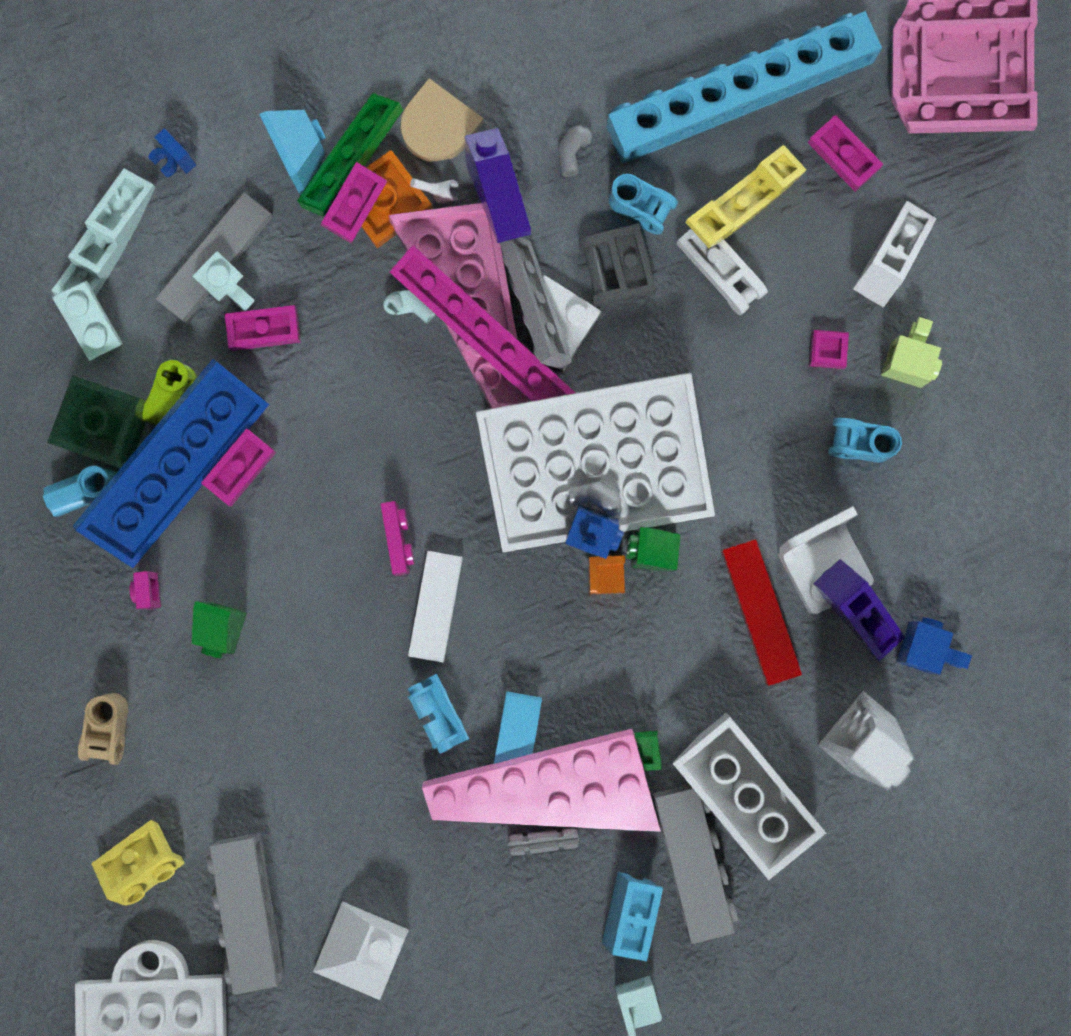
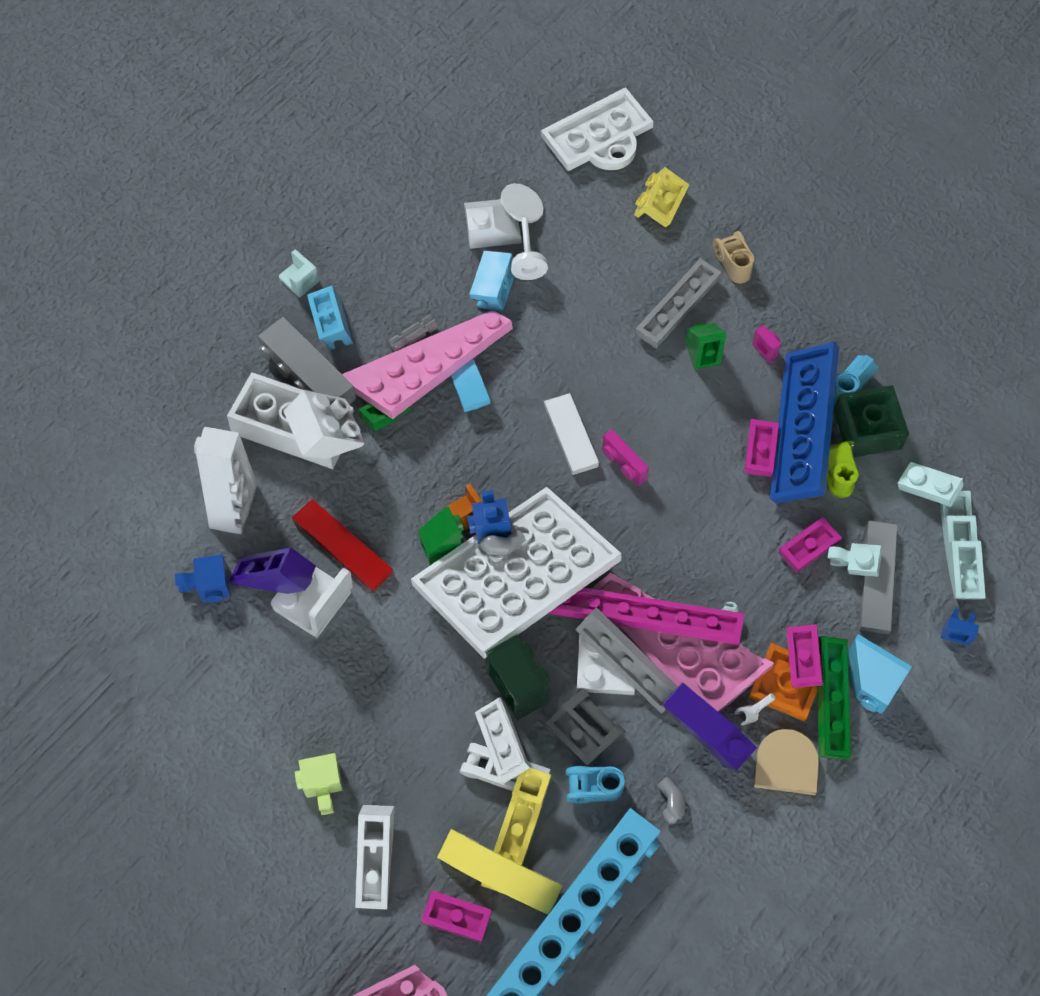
camera: 150 degrees right, 20 degrees down
light grey brick [206,833,284,995] -> none
medium azure hinge [408,674,469,754] -> none
dark pink tile [809,329,849,369] -> none
medium azure piece [828,418,902,463] -> none
none -> white slope [284,390,365,460]
none -> light yellow slope [437,829,563,915]
none -> medium azure hinge [470,251,515,313]
none -> white tile [475,697,530,783]
none -> clear green brick [485,634,551,721]
none -> white piece [500,183,548,280]
none -> light grey plate [635,258,722,349]

